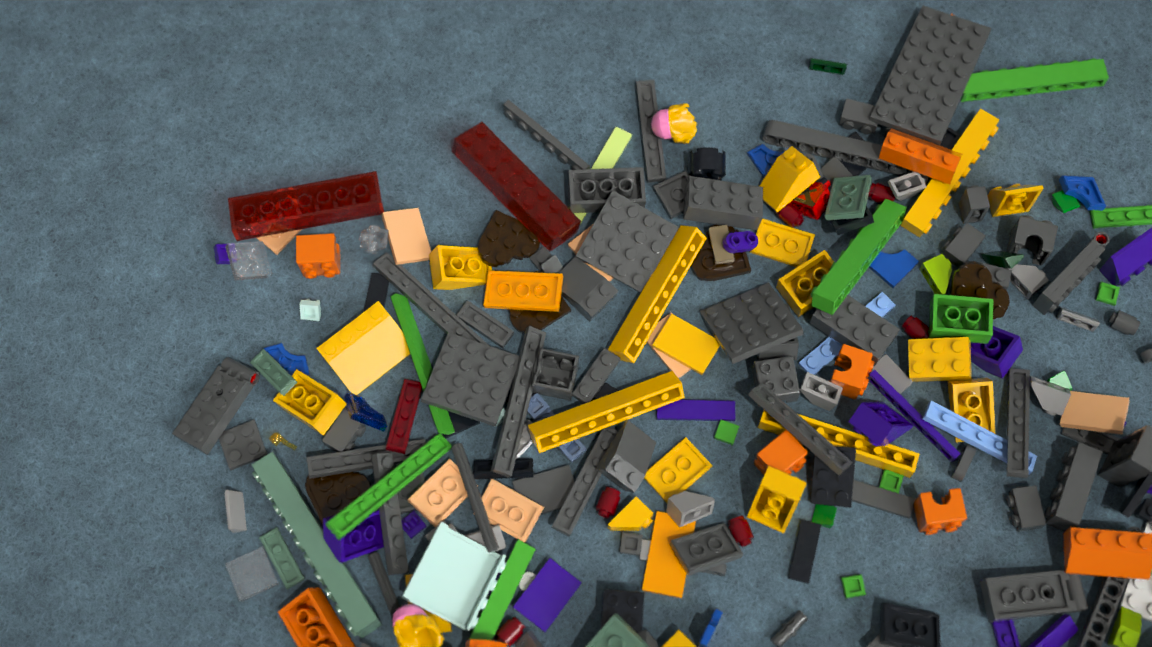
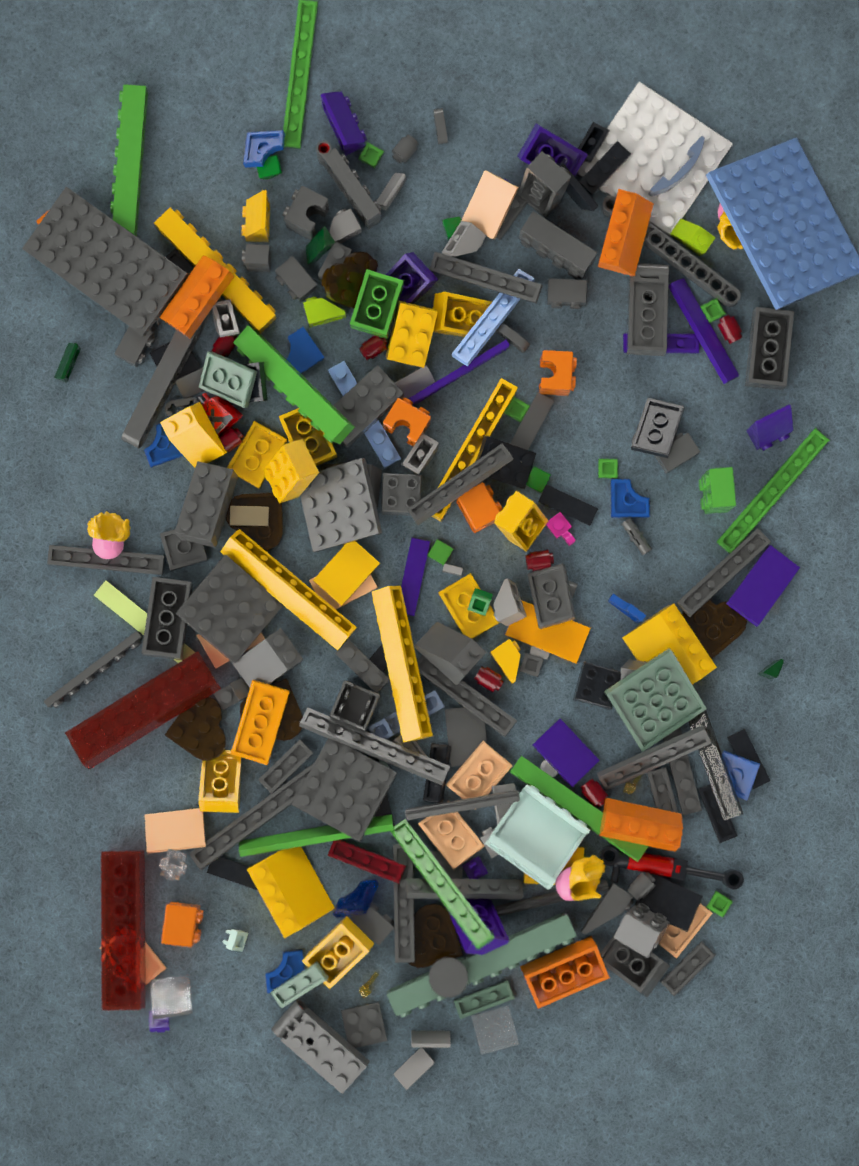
camera: 90 degrees left, 15 degrees up
black brick [688,147,726,181] -> none
dark purple plate [722,231,758,253] -> none
dark purple slope [849,402,914,447] -> none
none -> yellow brick [263,439,319,503]
none -> light grey slope [393,1048,435,1090]
none -> dark grey tile [429,957,468,997]
none -> light grey tile [442,563,463,576]
none -> green slope [467,588,493,616]
none -> dark pink plate [546,512,576,546]
none -> blue tile [611,479,650,518]

